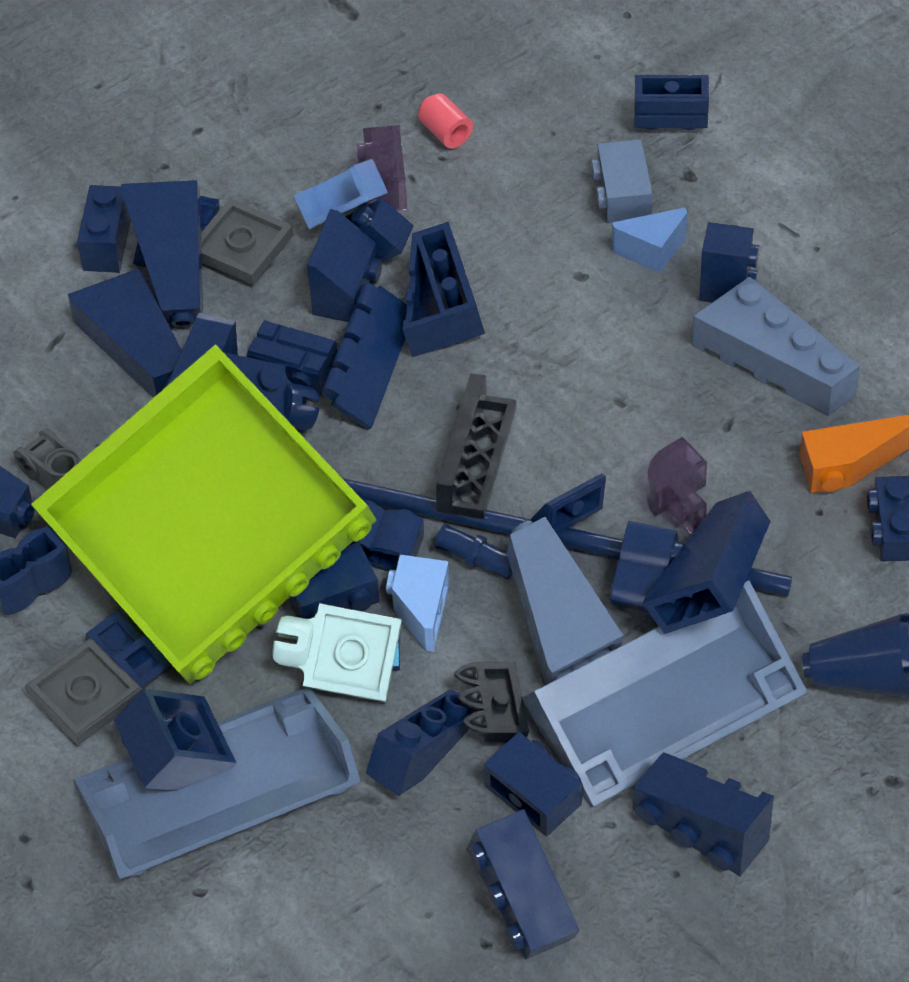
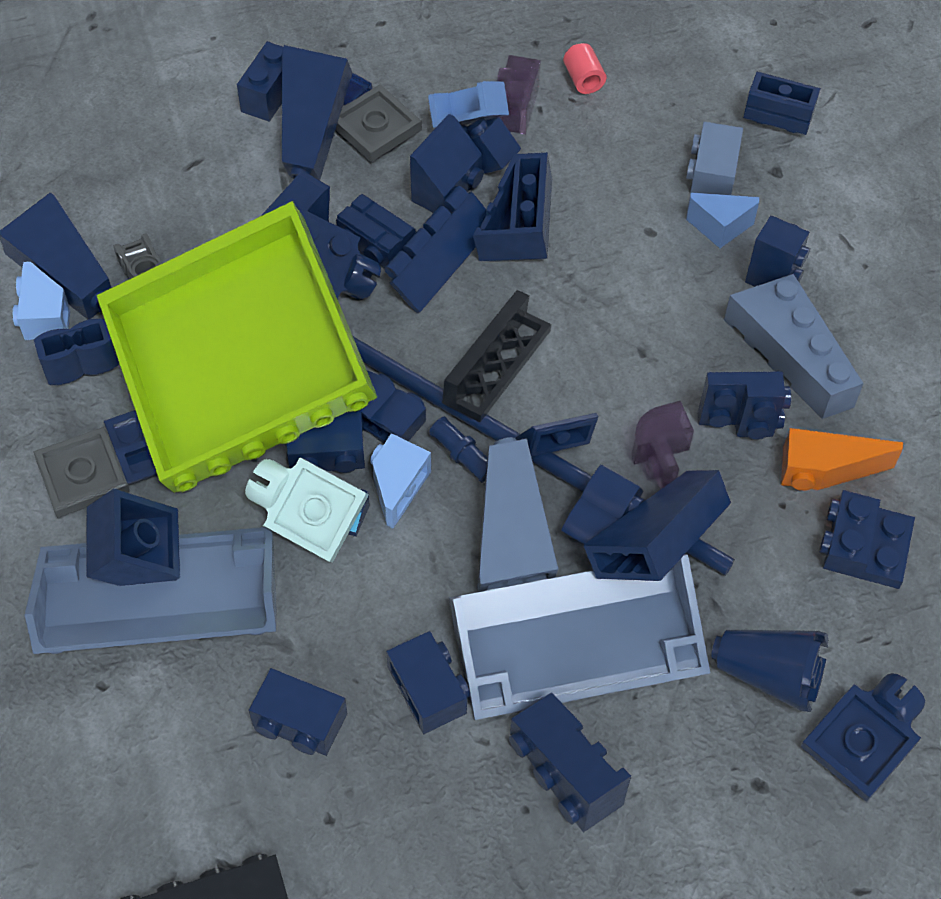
camera: 15 degrees right, 5 degrees up
dark blue slope [67,268,182,398] -> none
dark blue slope [366,689,478,796] -> none
black plate [454,662,529,742] -> none
dark blue wedge [466,809,580,959] -> none
none -> dark blue brick [248,668,348,756]
none -> dark blue plate [697,371,791,439]

